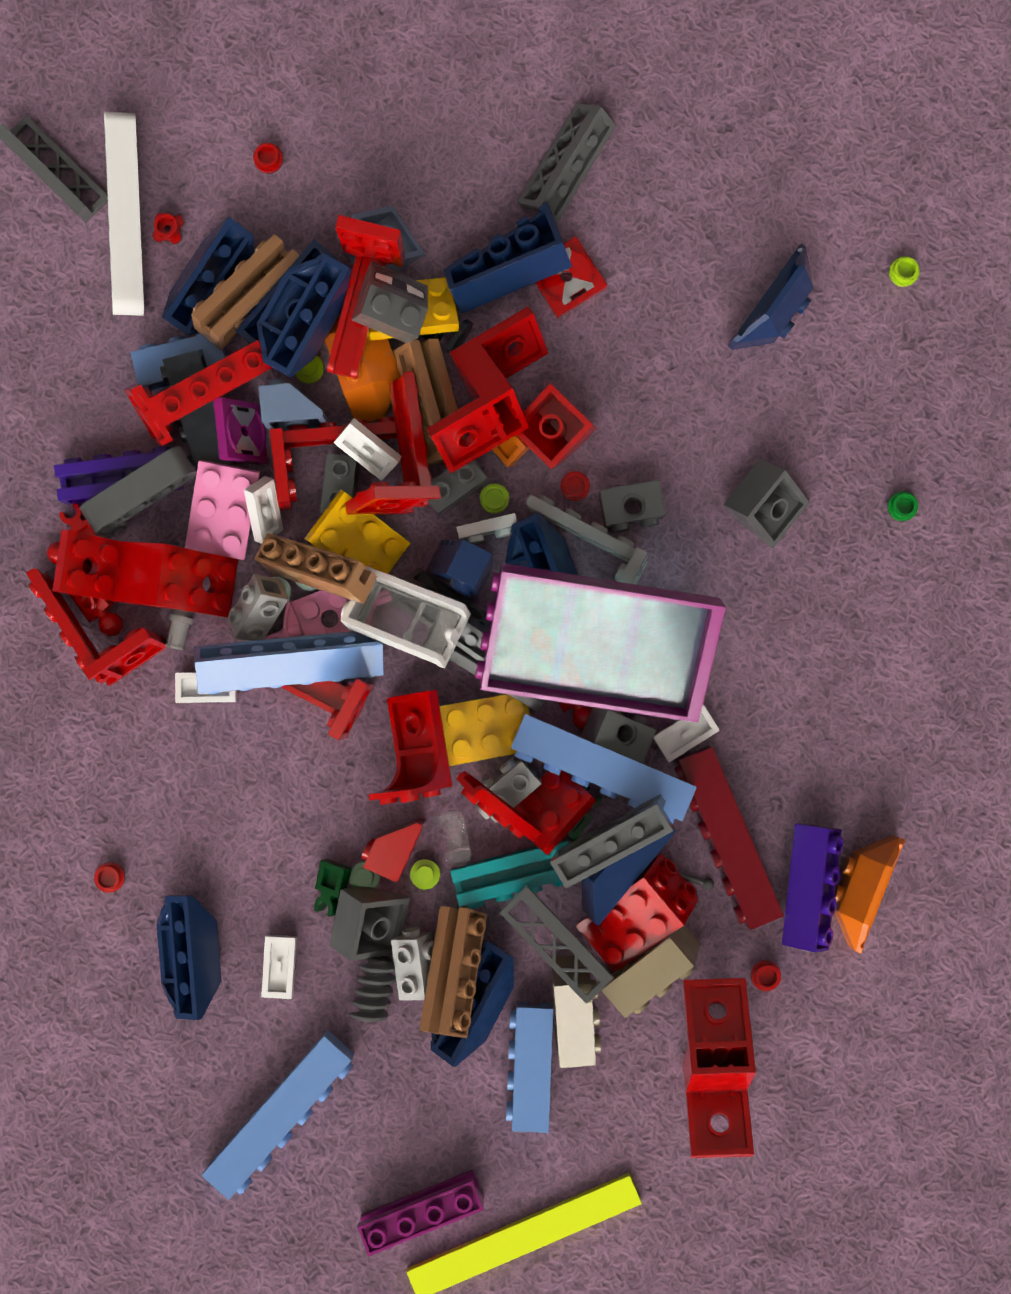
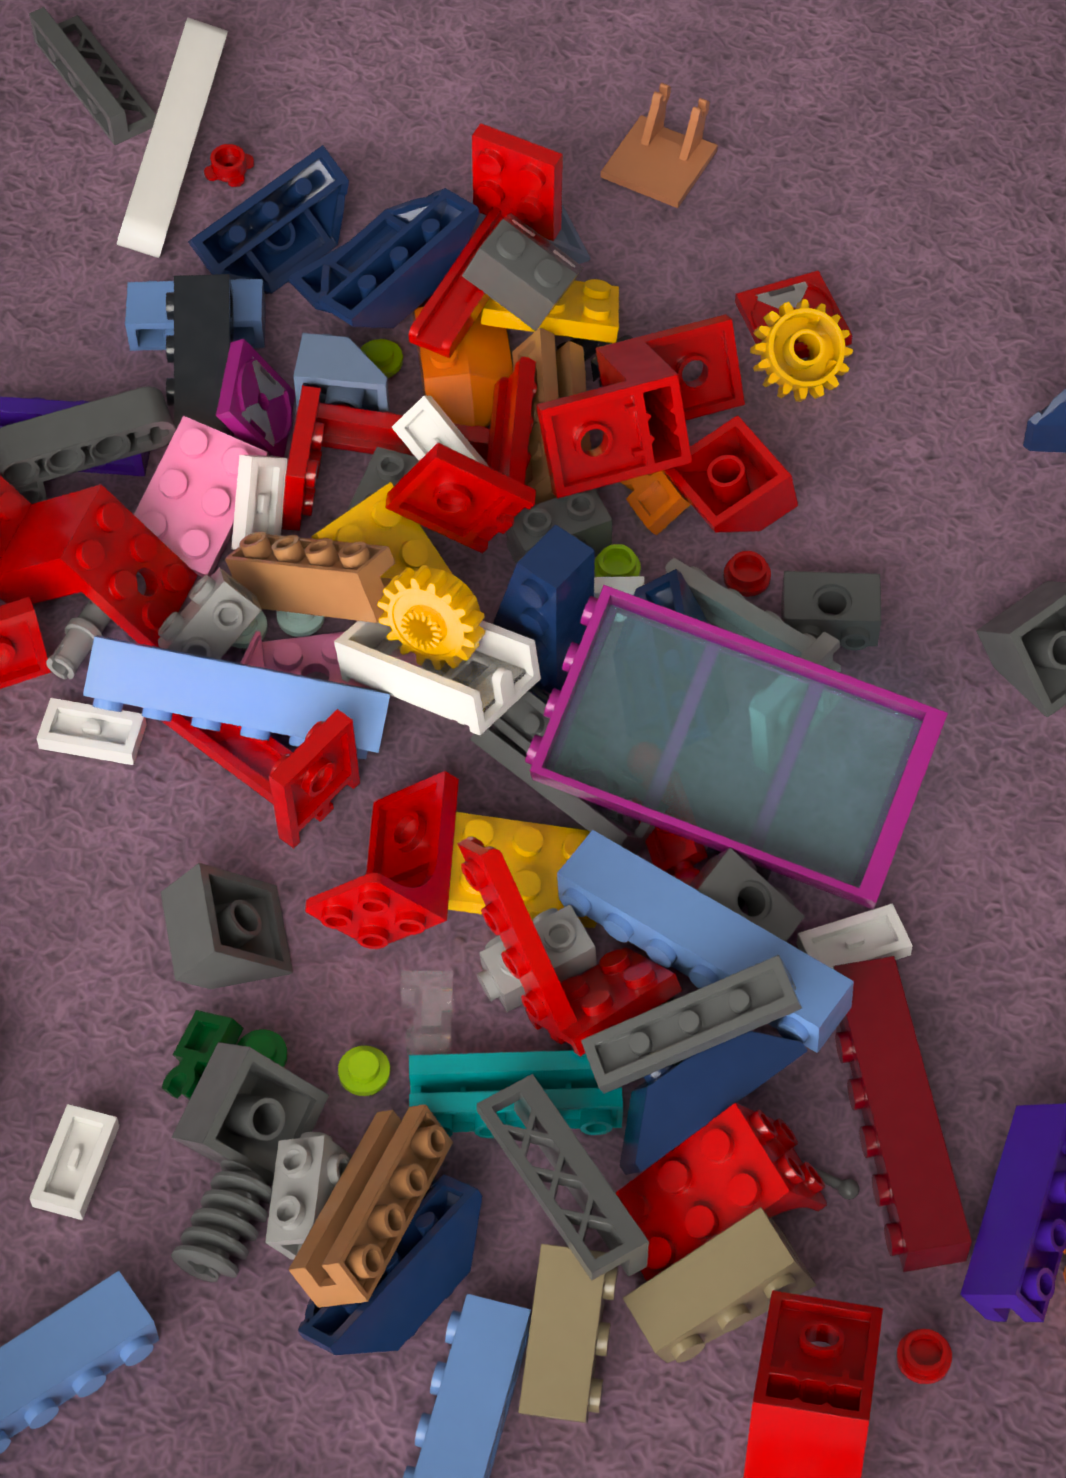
camera: 10 degrees right, 30 degrees down
red bracket [124,340,272,446] -> none
medium nougat brick [191,234,300,350] -> none
red plate [253,143,283,174] -> none
red slope [361,818,426,882] -> none
dark blue wedge [444,202,572,313] -> none
dark grey fence [517,103,616,224] -> none
none -> dark grey slope [161,863,293,989]
none -> yellow gear [377,565,486,670]
none -> nougat plate [601,83,718,208]
none -> yellow gear [750,299,853,402]

